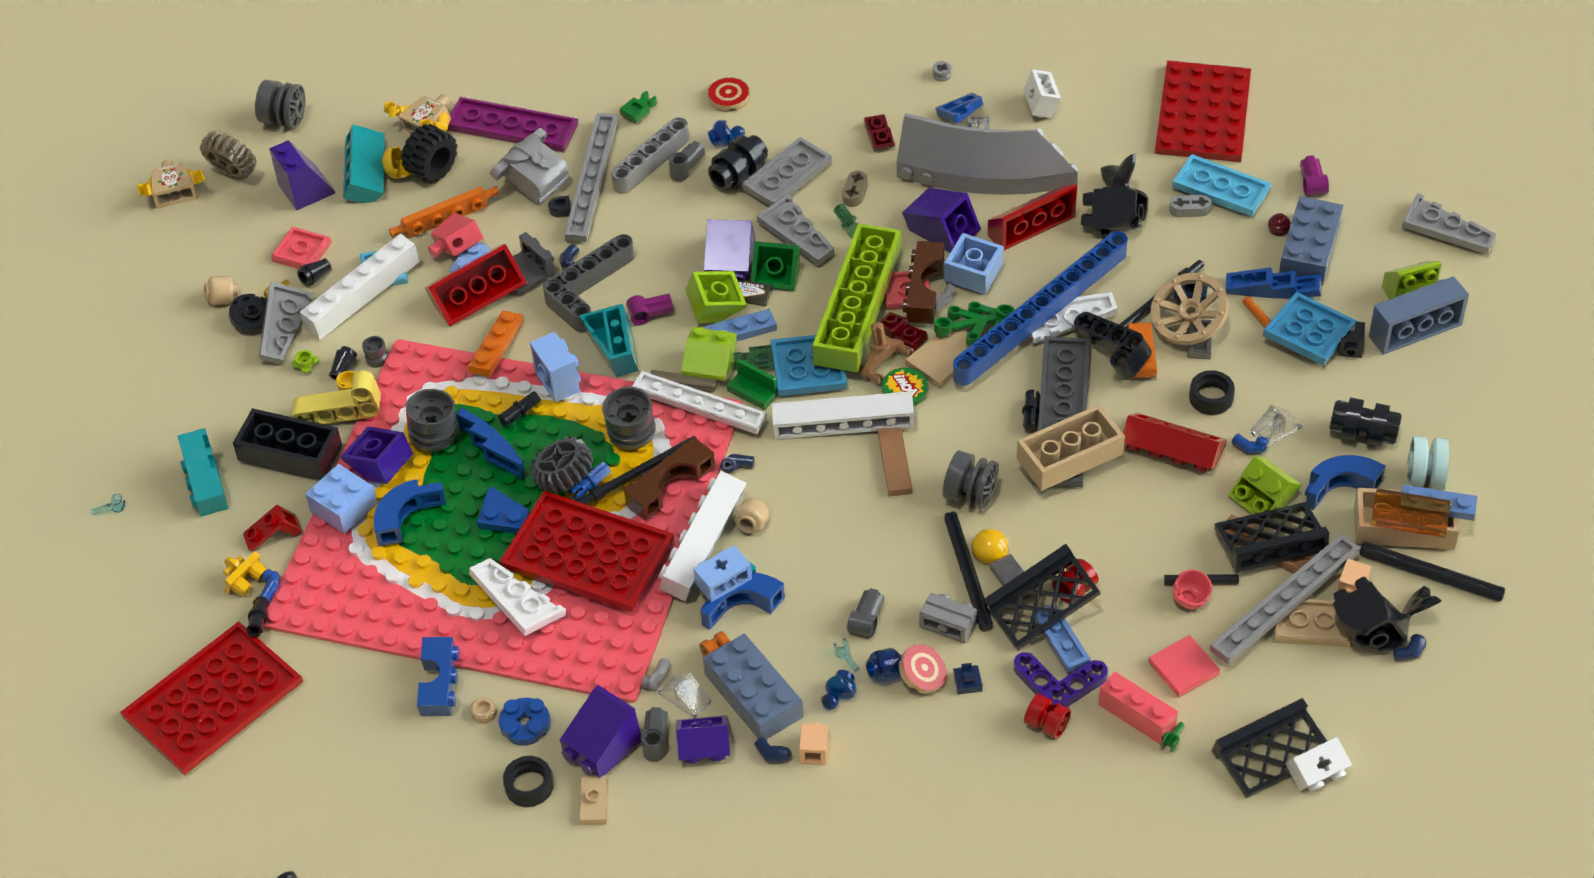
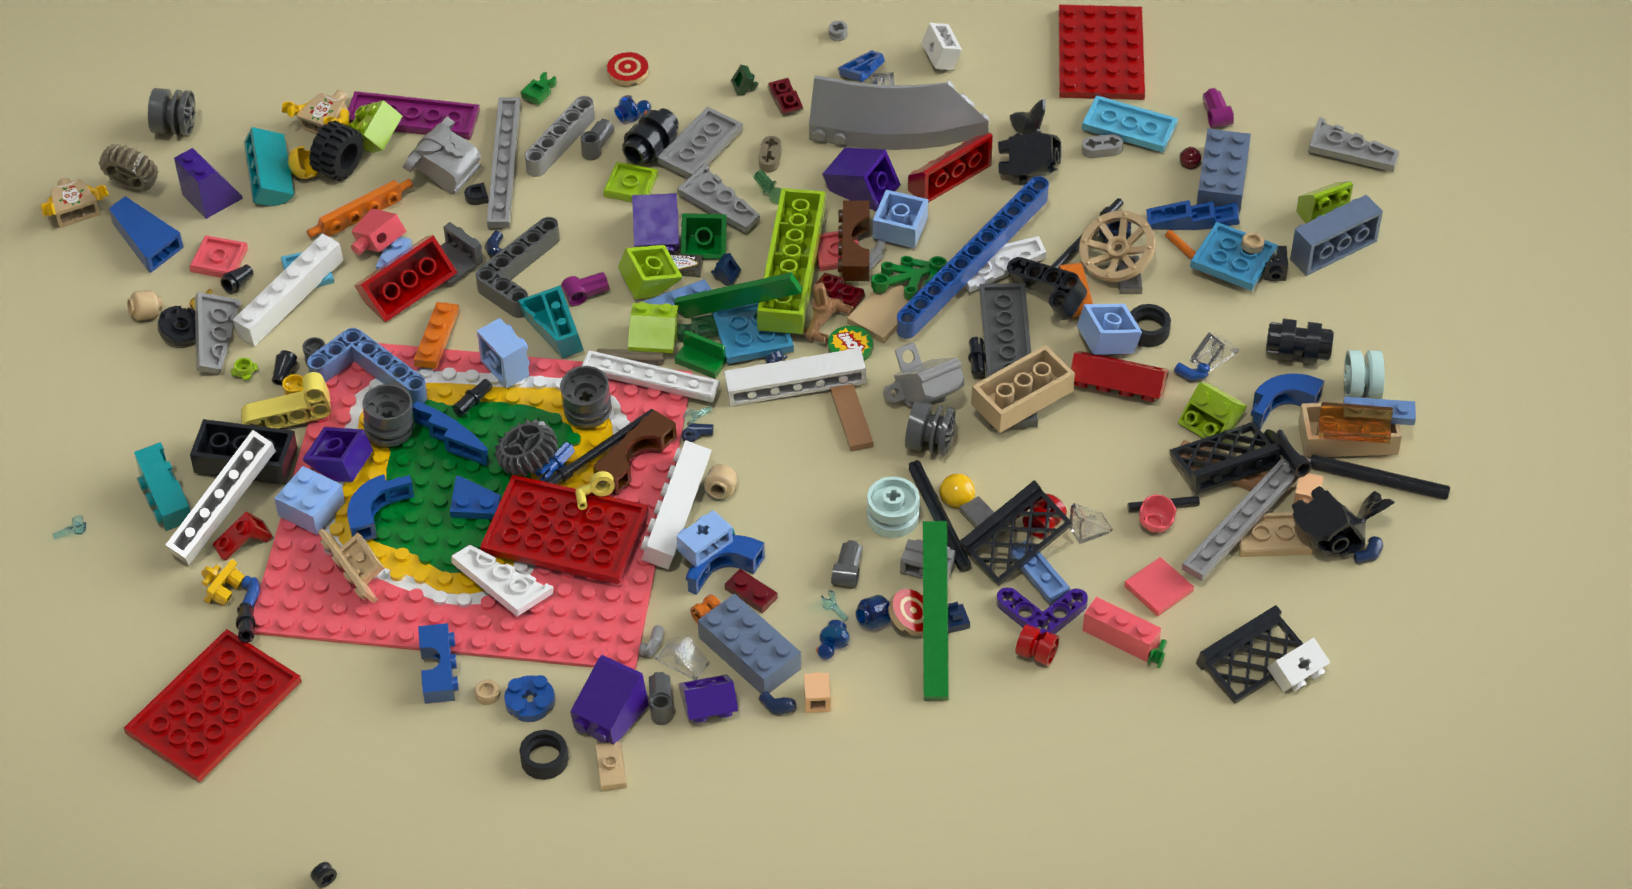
camera: 10 degrees left, 0 degrees up
none -> blue slope [109,196,184,273]
none -> white brick [166,430,275,565]
none -> medium blue beam [307,328,428,405]
none -> tan bracket [318,528,385,603]
none -> lime slope [349,100,402,153]
none -> light yellow plate [575,471,615,510]
none -> lime tile [603,161,658,202]
none -> green tile [674,272,802,318]
none -> clear light blue hand [682,406,712,426]
none -> dark blue tile [711,253,741,285]
none -> dark red plate [725,569,778,614]
none -> dark green tile [731,64,759,95]
none -> dark blue plate [764,351,788,364]
none -> light aqua wheel [867,476,920,538]
none -> light grey piece [883,343,964,407]
none -> green tile [923,521,949,700]
none -> clear slope [1069,503,1113,544]
none -> light blue brick [1077,304,1142,355]
none -> tan tile [1241,233,1264,254]
none -> black plant [1263,429,1312,477]

